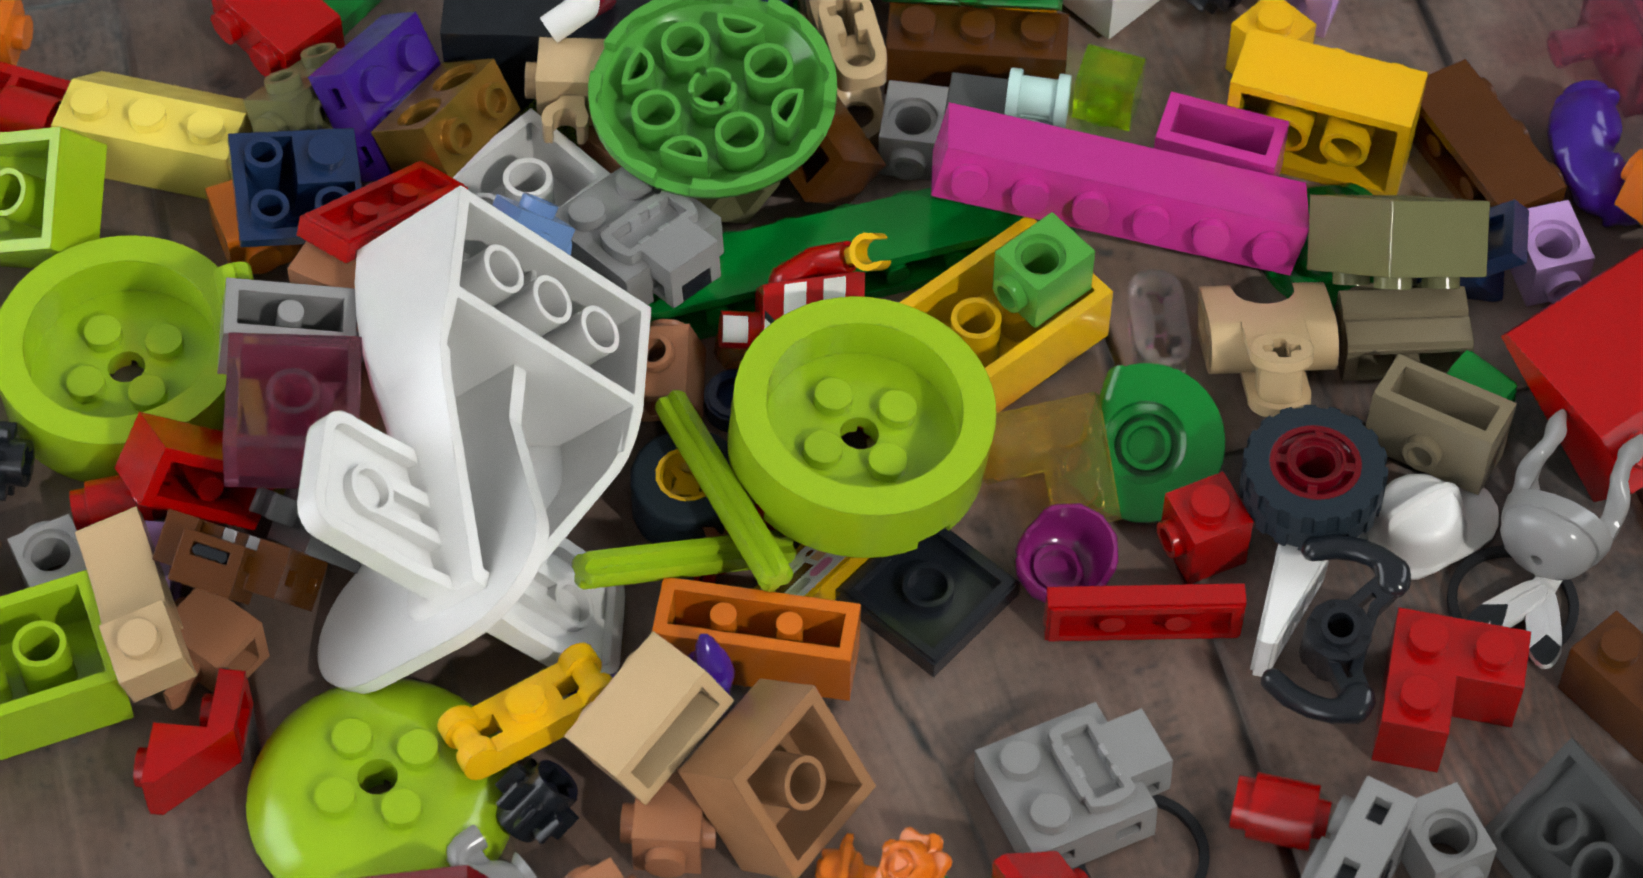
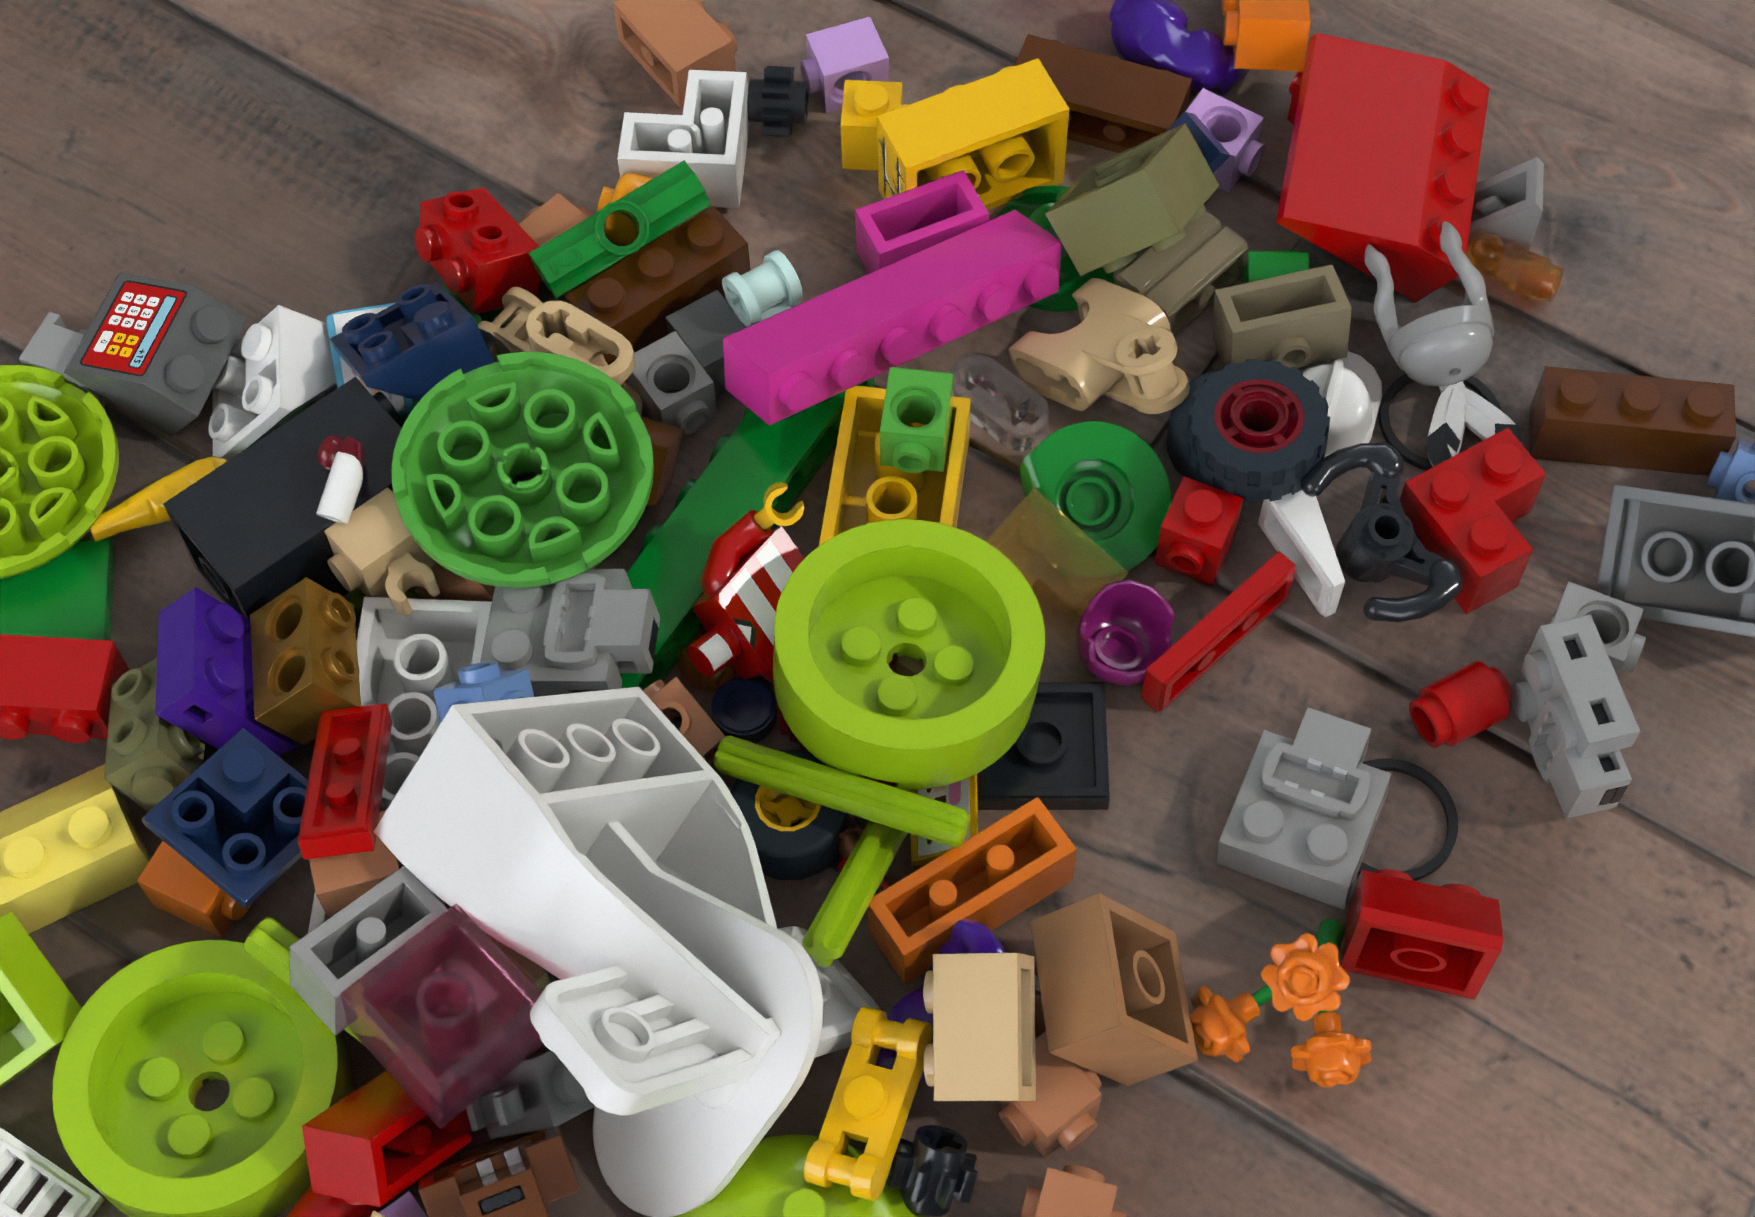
camera: 40 degrees left, 5 degrees up
clear neon green plate [1072,44,1146,131] -> none

